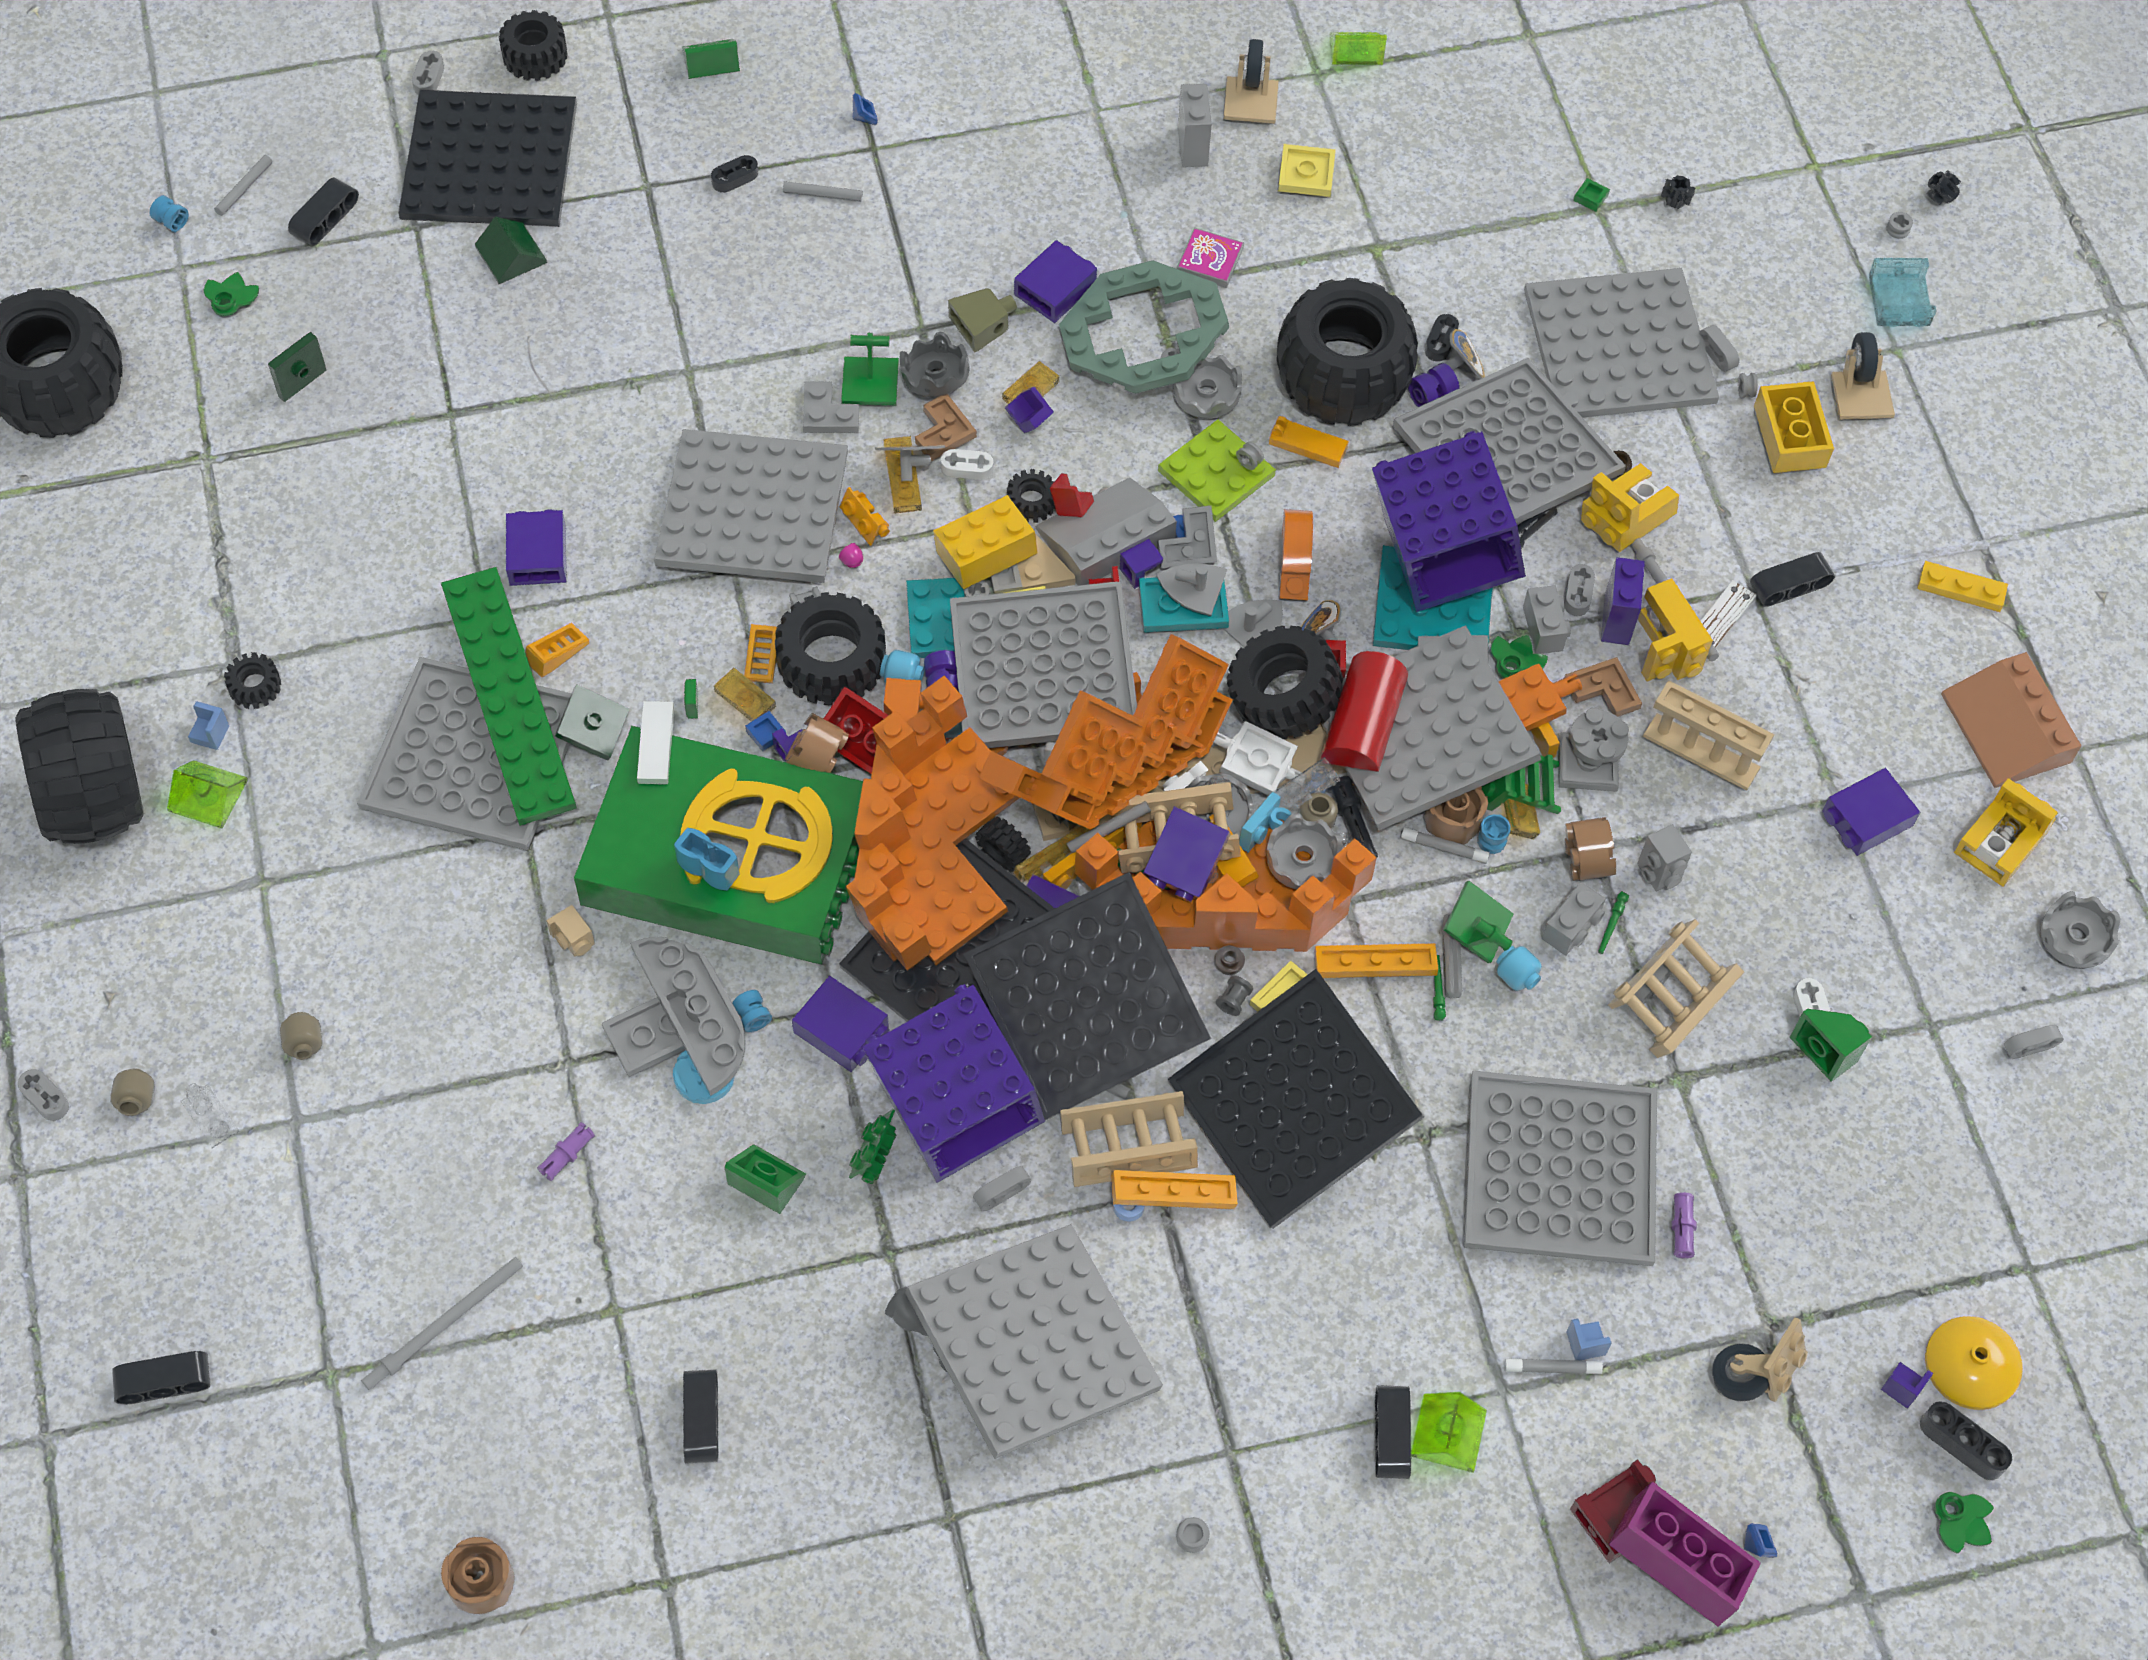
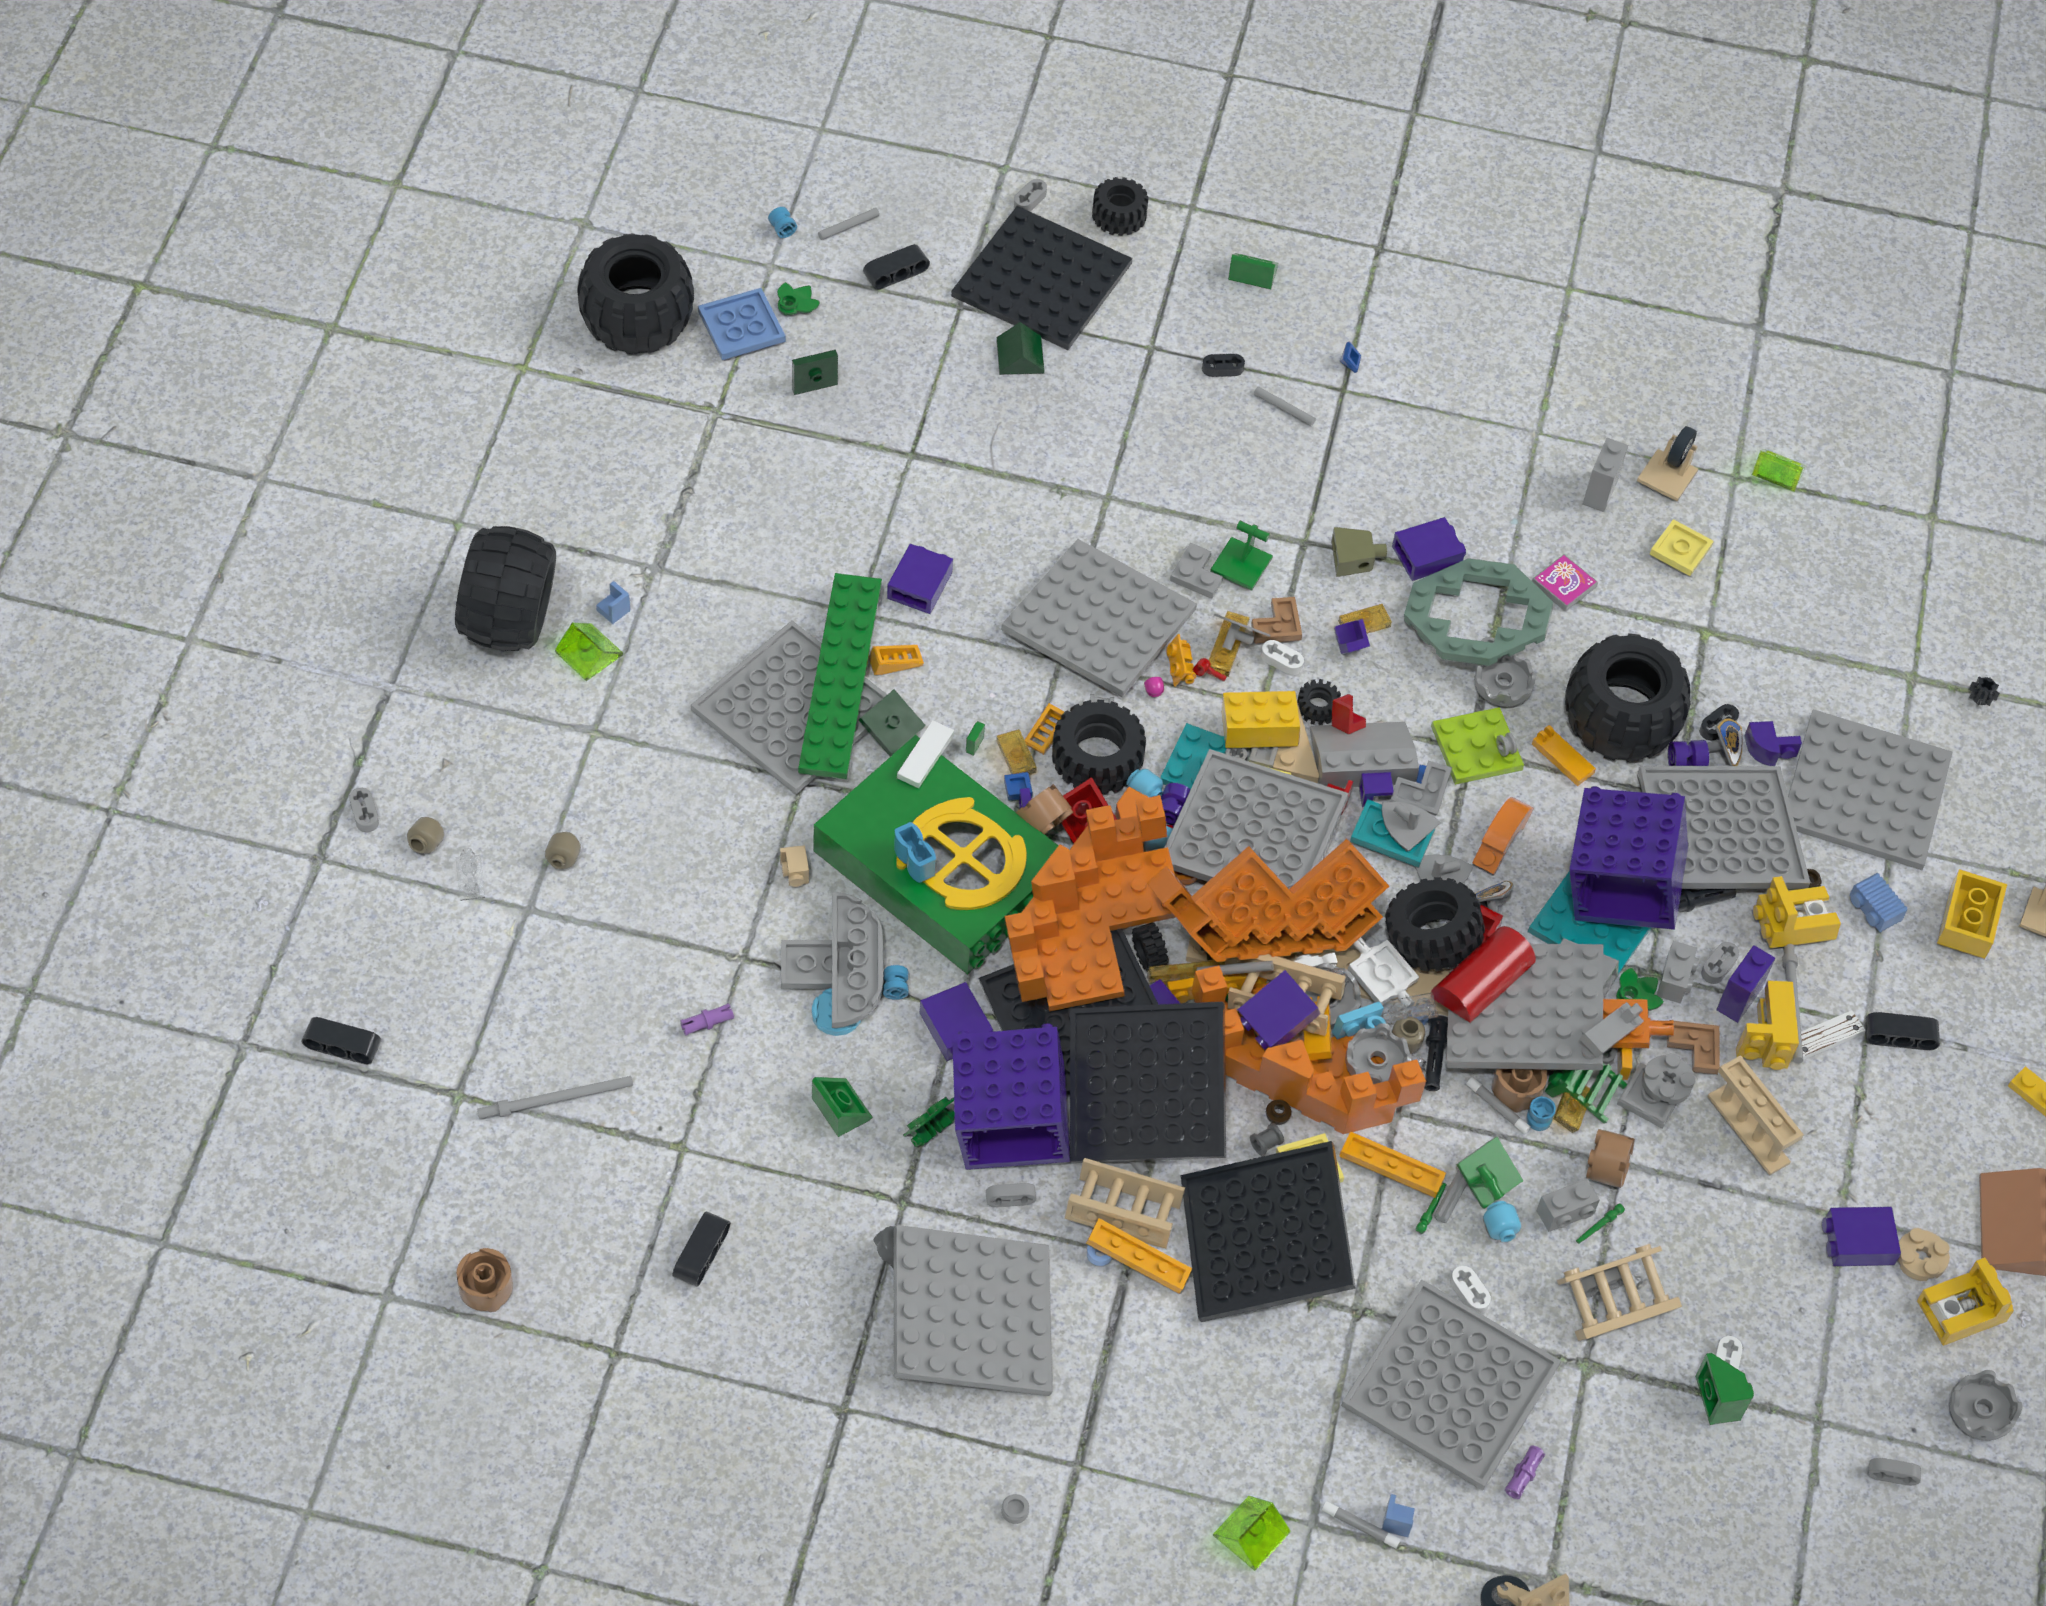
camera: 25 degrees right, 5 degrees down
black tyre [224,652,281,709] -> none
dark grey plate [899,332,970,397] -> none
black beam [1375,1385,1411,1479] -> none
green tile [1573,178,1610,212] -> none
light grey brick [1637,824,1692,892] -> none
light grey beam [1699,325,1739,372] -> none
light grey bush [1738,373,1758,398] -> none
none -> medium blue plate [698,288,786,360]
none -> red hand [1192,658,1227,682]
none -> white beam [1451,1266,1491,1314]
none -> light grey hinge [1580,1002,1644,1058]
none -> dark purple brick [1744,721,1802,766]
none -> medium blue brick [1849,873,1908,932]
none -> tan plate [1898,1228,1950,1281]

